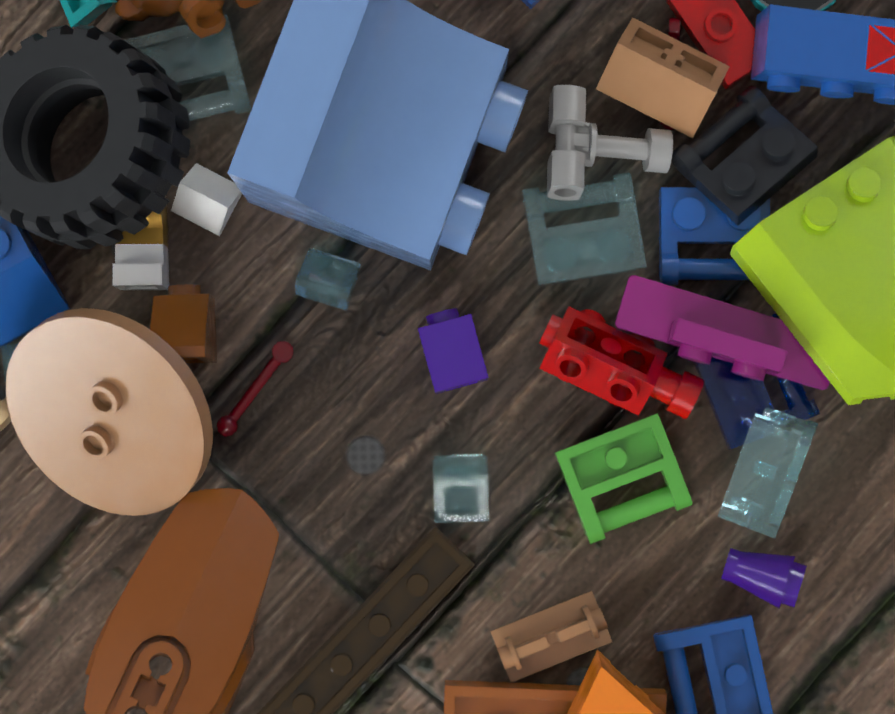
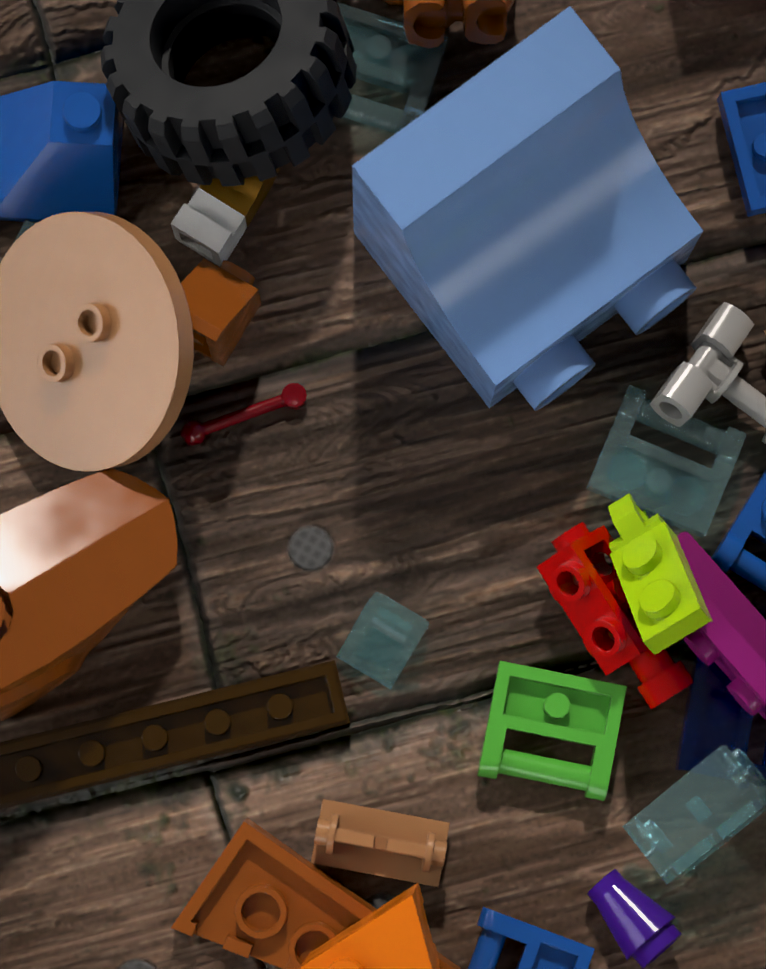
camera: 30 degrees right, 5 degrees down
white slope [171,163,242,236] -> none
clear light blue slope [295,248,361,310] -> none
dark purple brick [418,308,489,394] -> none
none -> lime hinge [608,493,712,655]

